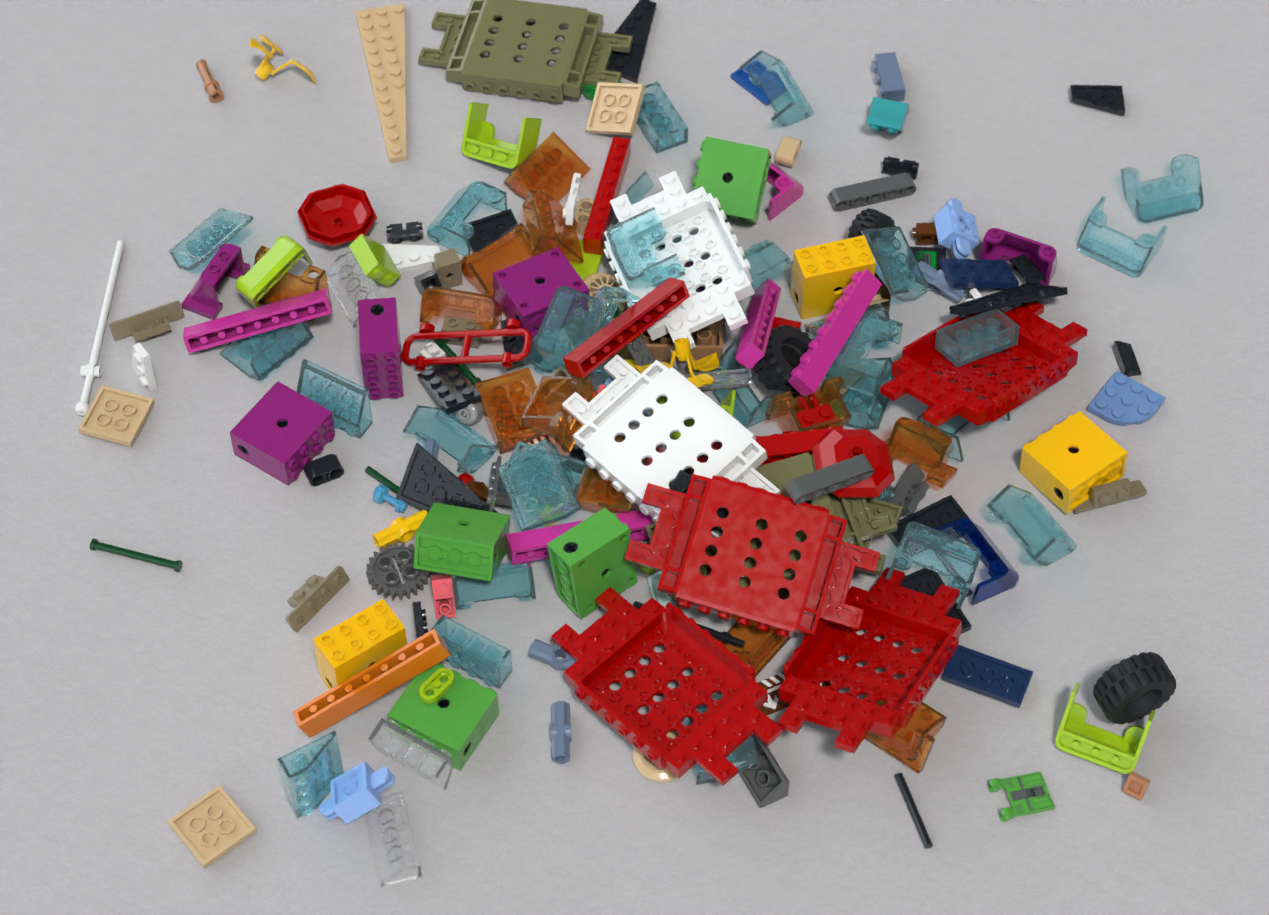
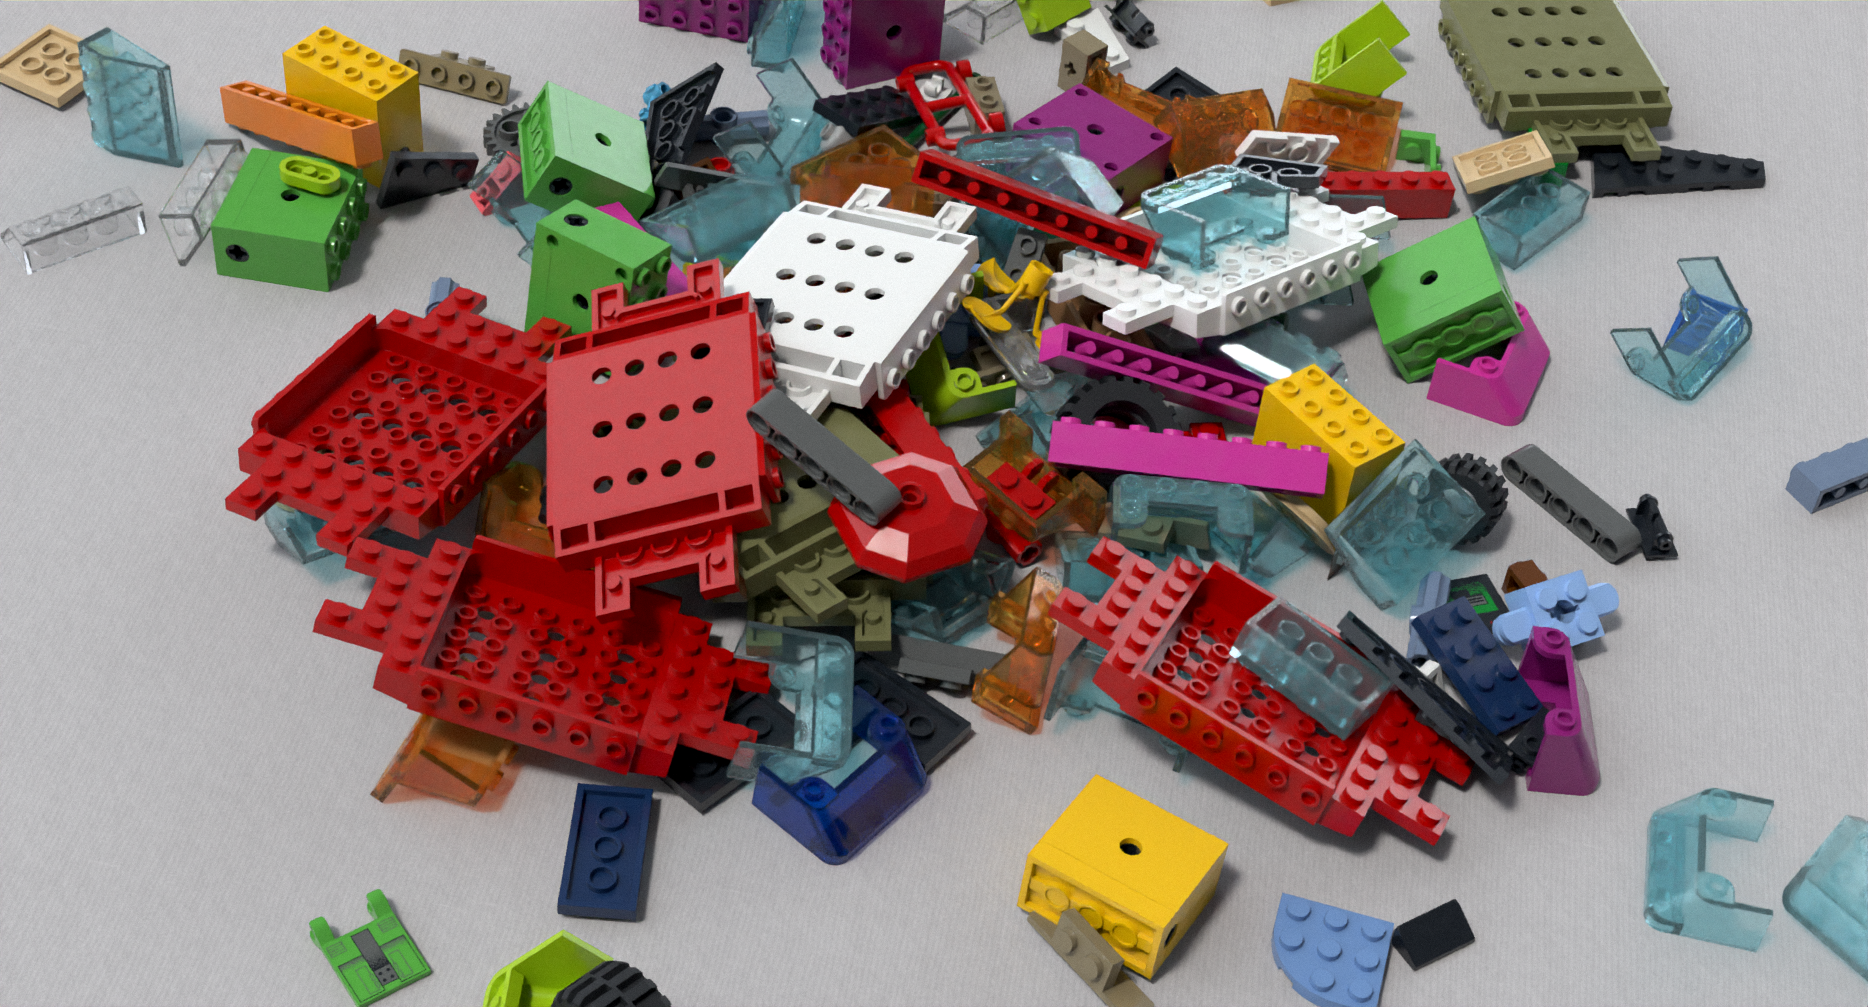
camera: 65 degrees right, 10 degrees down
black beam [303,454,344,486] -> none
light blue brick [319,761,395,824] -> none
black brick [414,271,443,297] -> none
clear orange windscreen [420,286,502,330] -> none
clear light blue windscreen [427,181,507,258] -> none
clear light blue brick [431,615,512,689] -> none
sand blue piece [551,701,572,764] -> none
dark grey slope [730,735,789,808] -> none
tan beam [775,136,802,168] -> none
teal bracket [866,97,910,135] -> none
black bar [895,773,933,849] -> none
clear light blue windscreen [987,484,1077,566] -> none
none -> black wing [1221,154,1328,190]
none -> bright green bracket [1395,129,1441,172]

